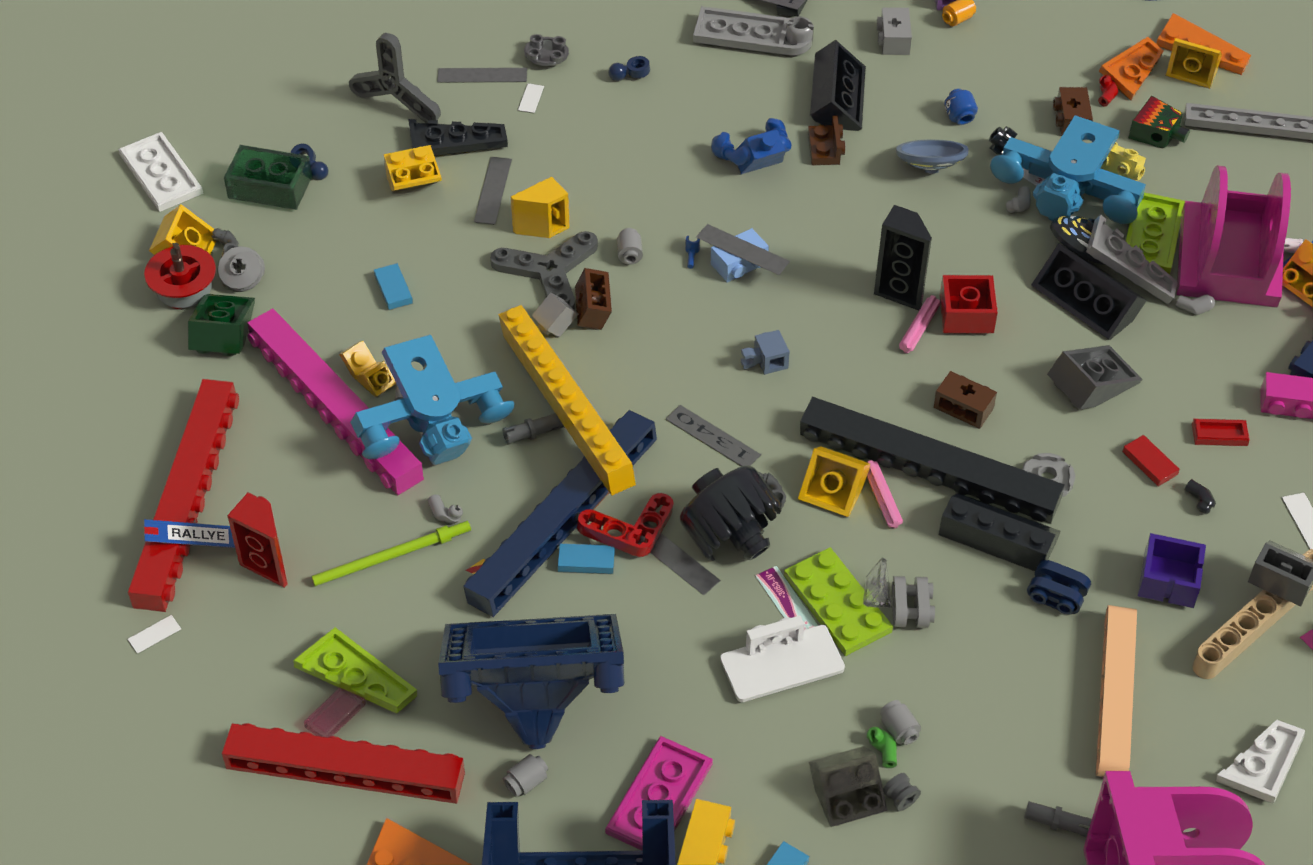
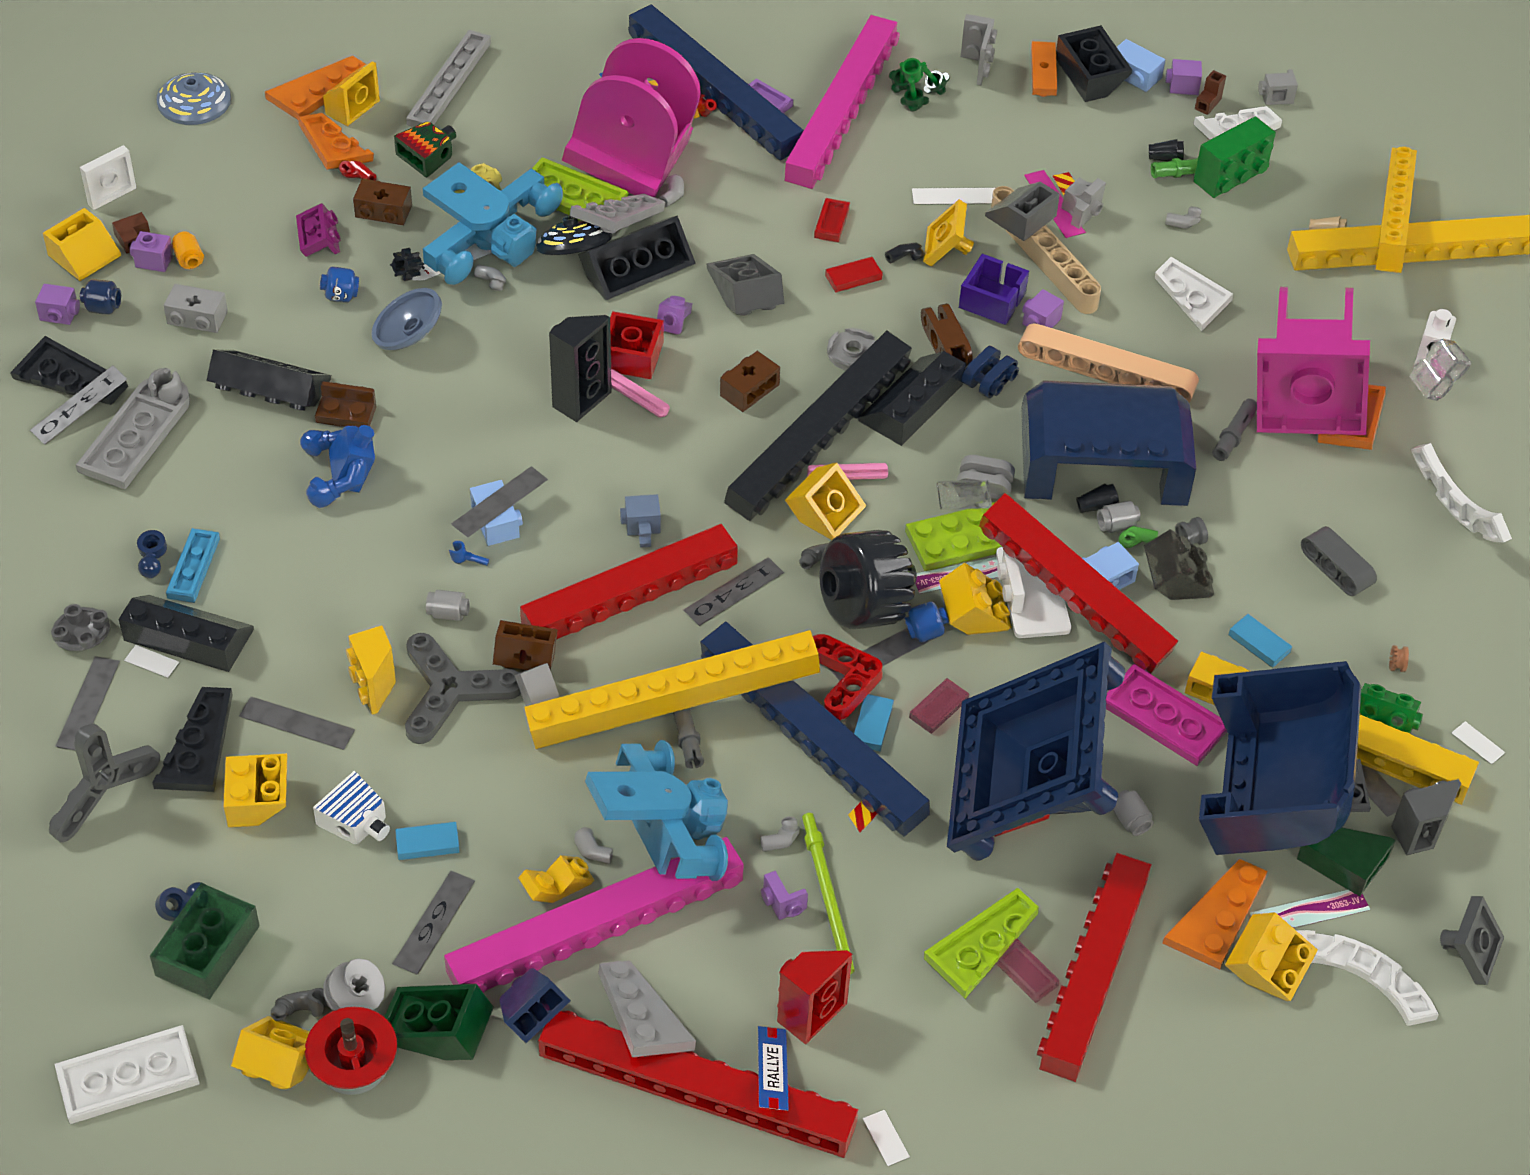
camera: 80 degrees left, 0 degrees up
none -> black slope [118,595,254,672]
none -> dark azure tile [166,528,220,603]
none -> magenta bracket [296,203,341,257]
none -> white torso [313,771,390,844]
none -> flat silver sticker [392,871,475,974]
none -> dark blue torso [499,968,571,1043]
none -> red brick [520,523,738,639]
none -> light grey wing [598,961,696,1057]
none -> medium lavender bracket [657,296,693,334]
none -> medium lavender bracket [761,871,808,920]
none -> blue head [904,601,949,642]
none -> clear pink tile [909,678,969,734]
none -> reddish brown piece [921,303,973,366]
none -> yellow tile [923,199,974,266]
none -> yellow slope [939,563,1011,635]
none -> red brick [979,493,1178,674]
none -> dark blue slope [1021,380,1196,506]
none -> medium lavender brick [1022,289,1064,328]
none -> black cone [1076,483,1119,513]
none -> light blue brick [1082,542,1139,590]

